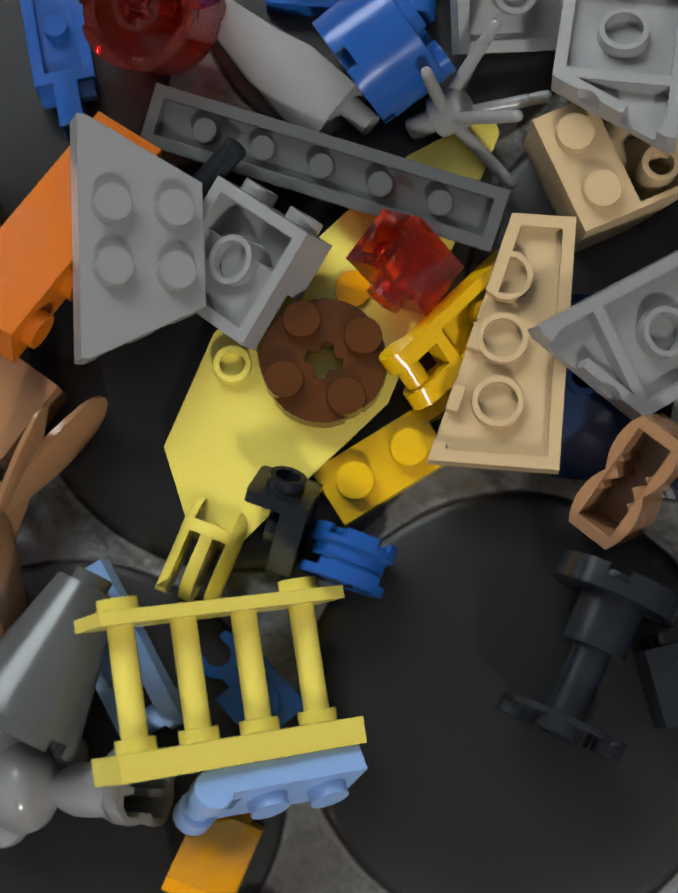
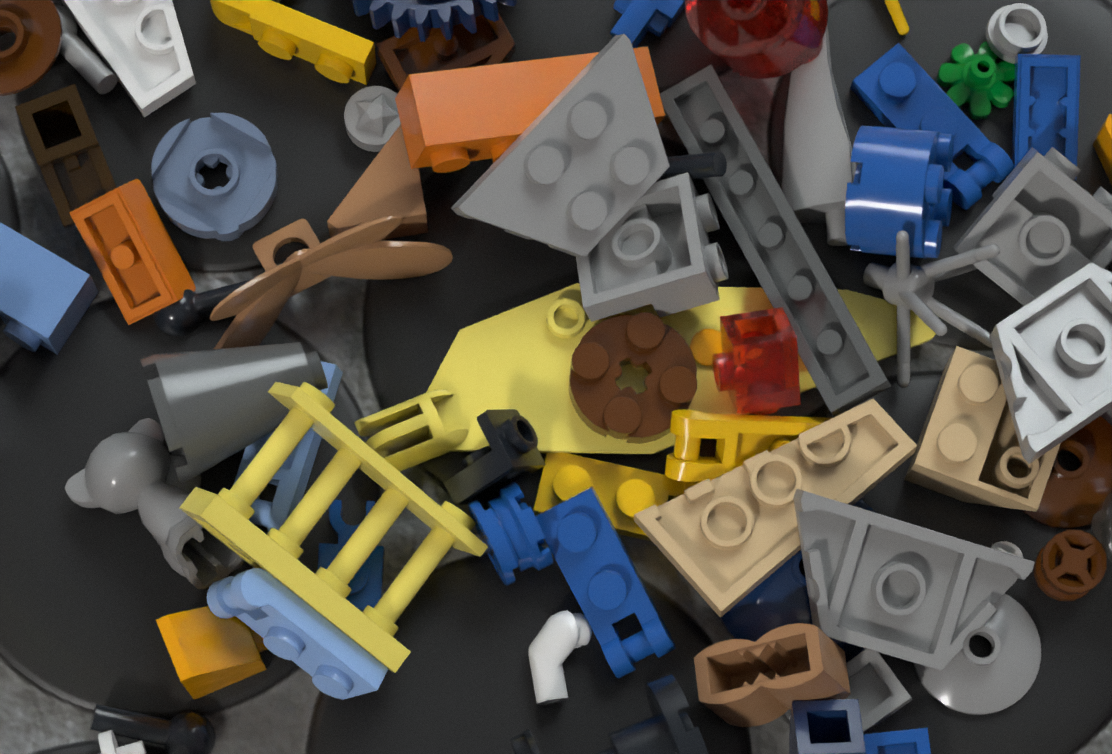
camera: 40 degrees right, 5 degrees down
none -> white arm [528,610,592,705]
none -> blue plate [536,486,676,679]

